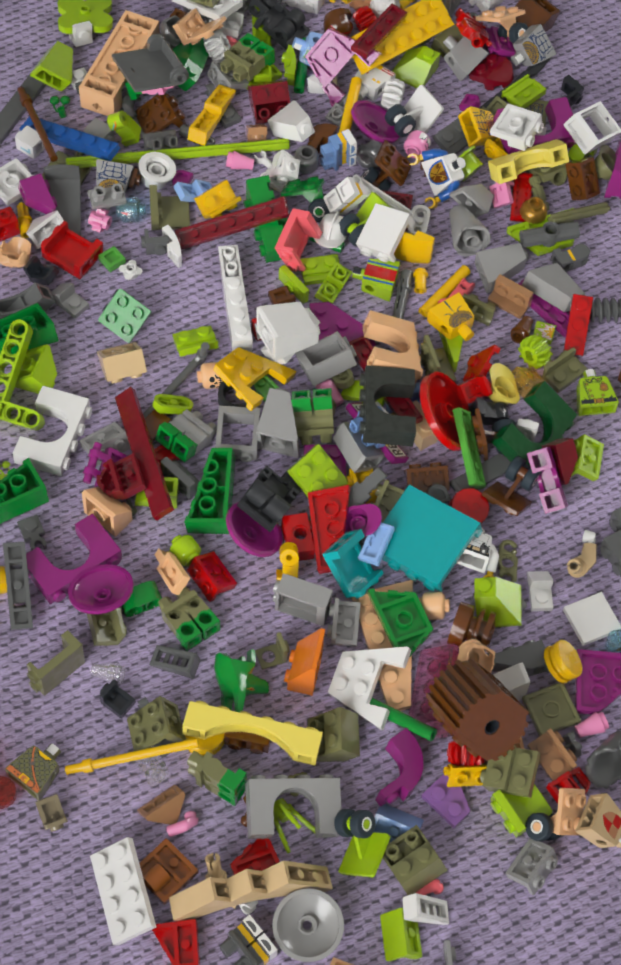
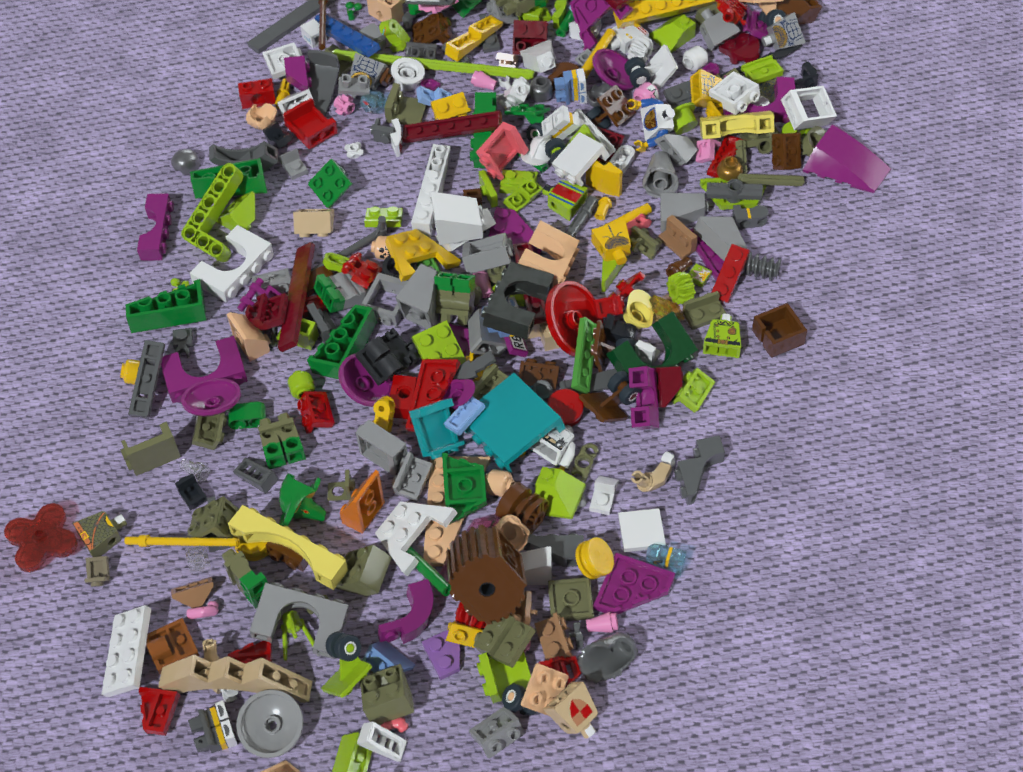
camera: 25 degrees right, 5 degrees down
bright green plate [98,246,126,272] -> none
light nougat hinge [154,548,190,595] -> none
olive bracket [419,334,456,383] -> none
none -> red plate [341,252,382,289]
none -> white head [683,46,708,71]

